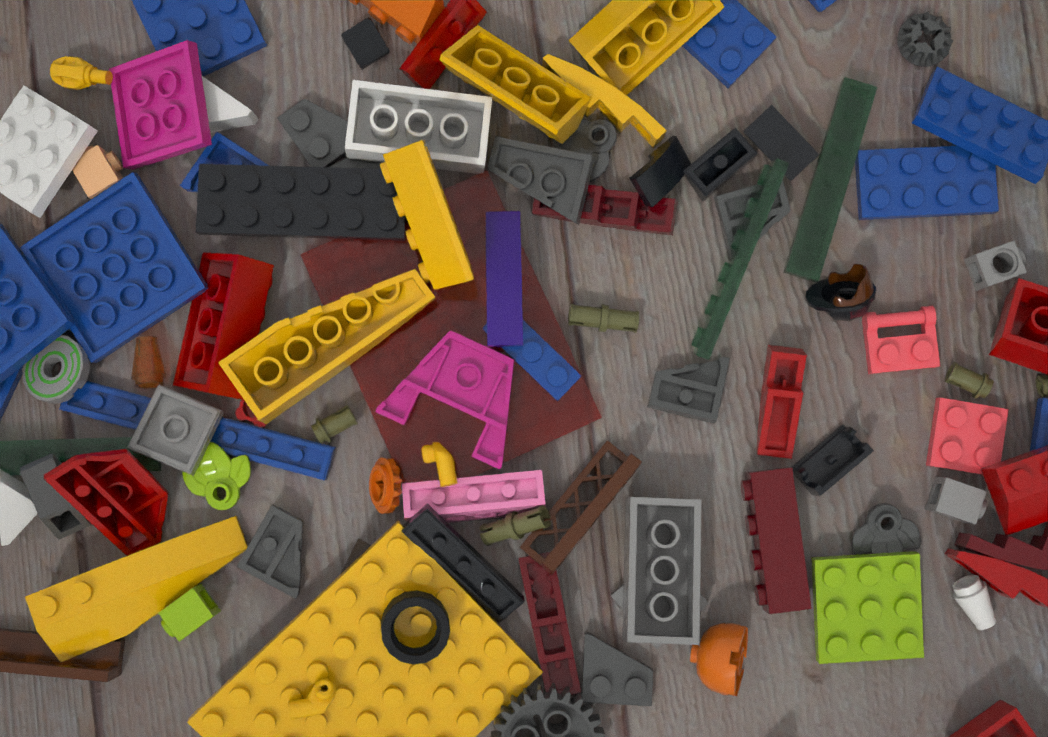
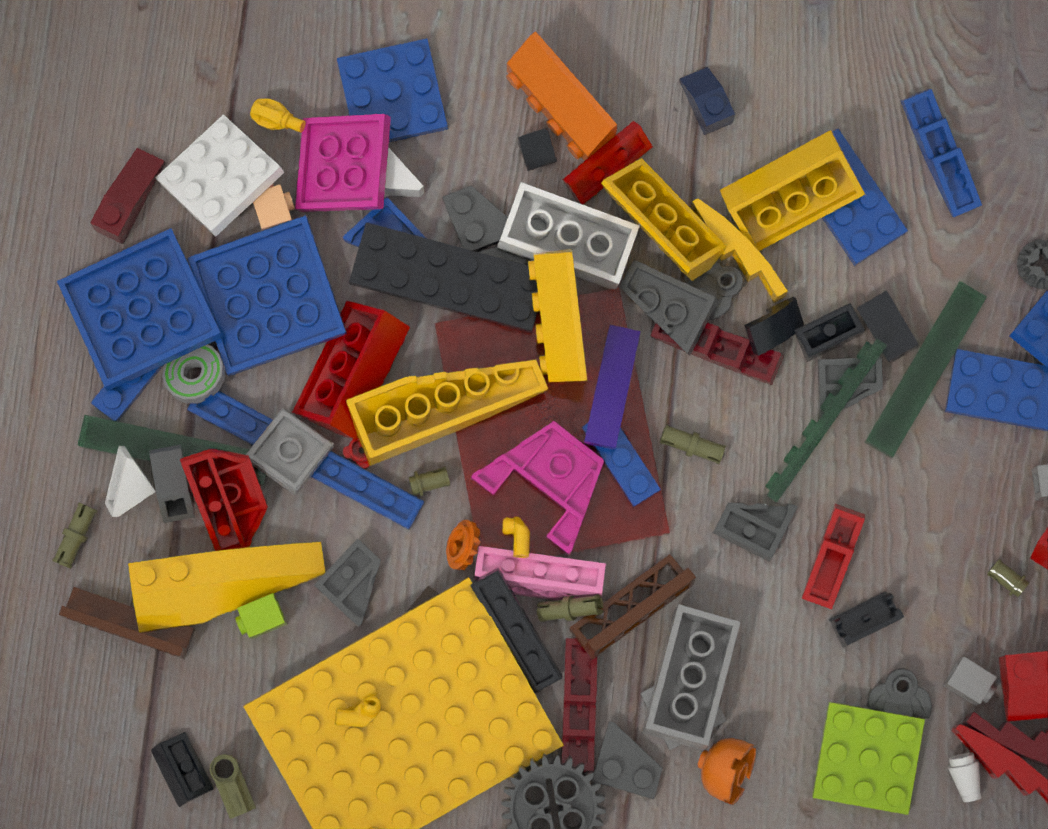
camera: 10 degrees right, 5 degrees down
clear orange cone [131,336,167,389] -> none
lime plate [182,442,251,510] -> none
black tyre [381,590,450,665] -> none
dark red brick [741,467,812,614] -> none
black piece [805,263,877,322] -> none
coral plate [862,306,940,374] -> none
coral plate [926,397,1009,475] -> none

